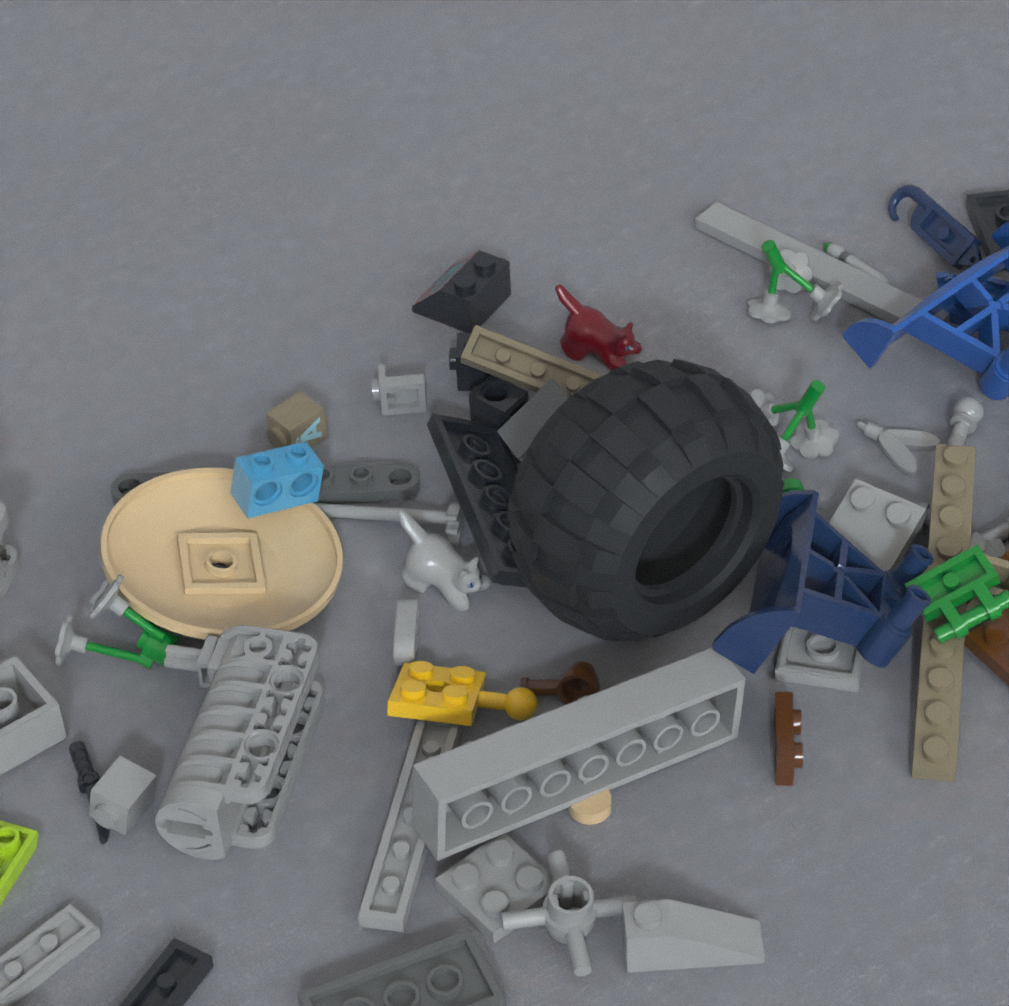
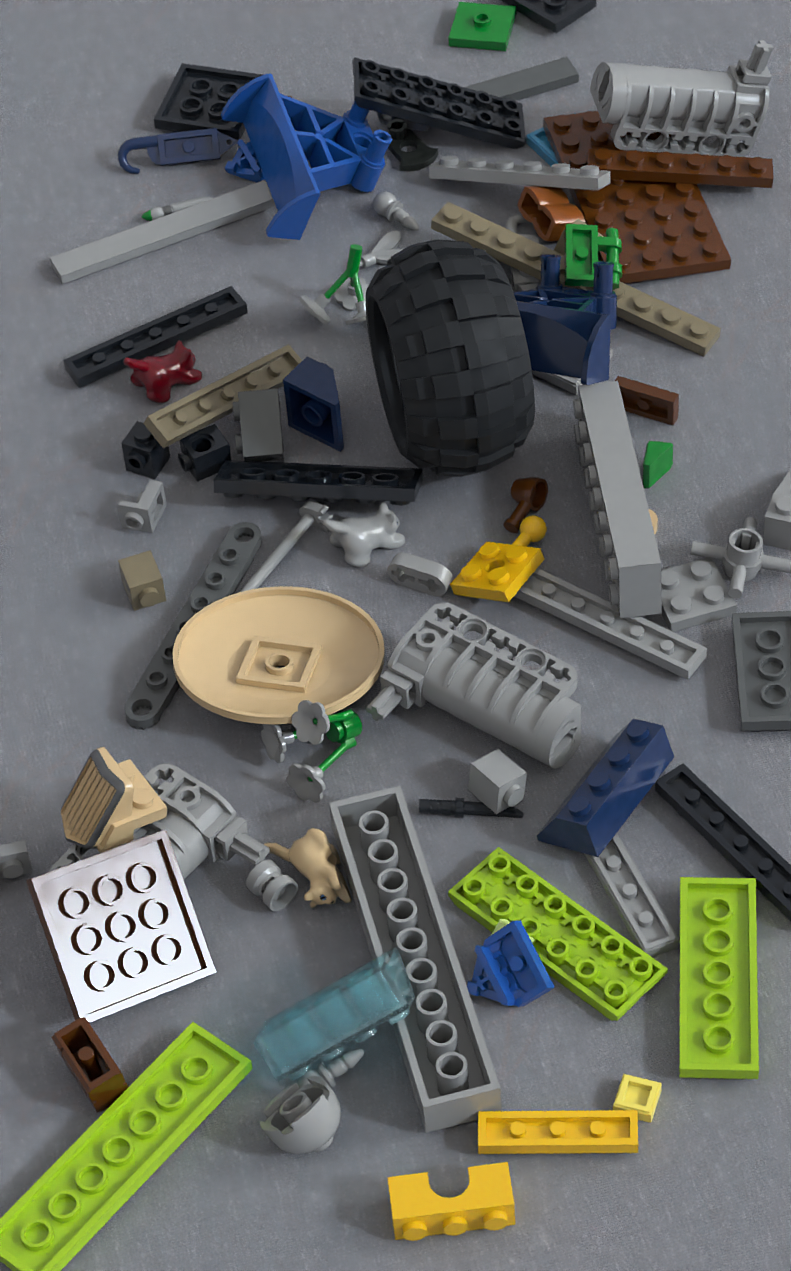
camera: 65 degrees left, 5 degrees up
dark azure brick [231,441,324,519] -> none
black slope [412,250,511,333] -> none
light grey plant [747,240,843,323] -> none
none -> black plate [63,286,248,388]
none -> dark blue slope [537,718,674,857]
none -> green slope [643,441,673,488]

